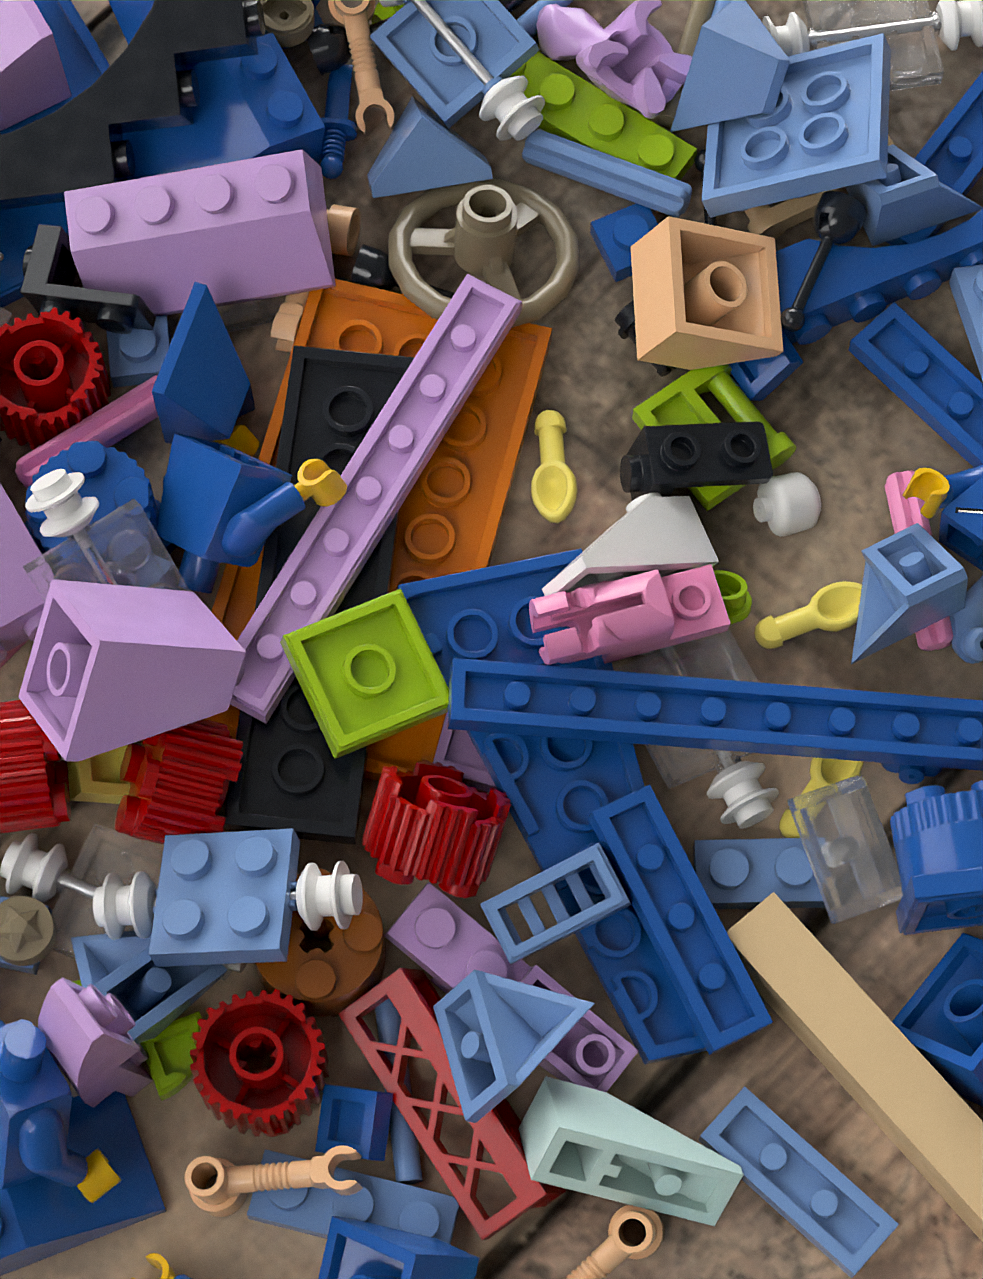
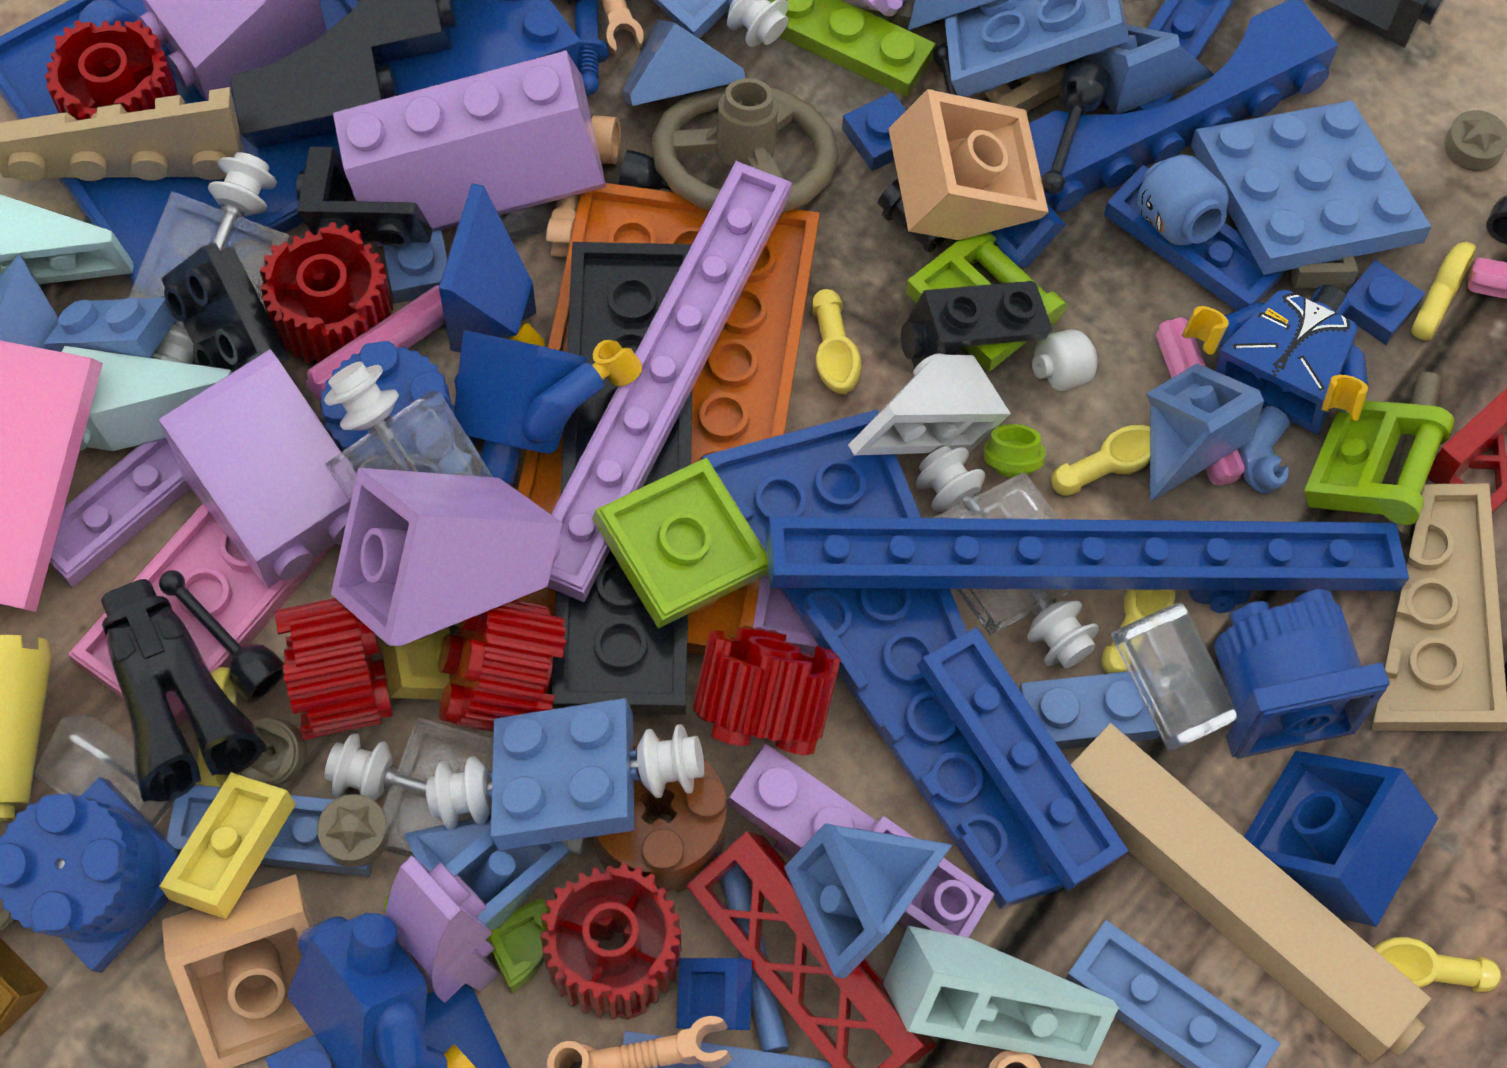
camera: 10 degrees left, 5 degrees down
medium blue slope [480,843,632,964] -> none
medium blue axle [522,130,692,217] -> none
bright pink plate [529,564,731,665] -> none
none -> medium blue head [1137,155,1229,245]

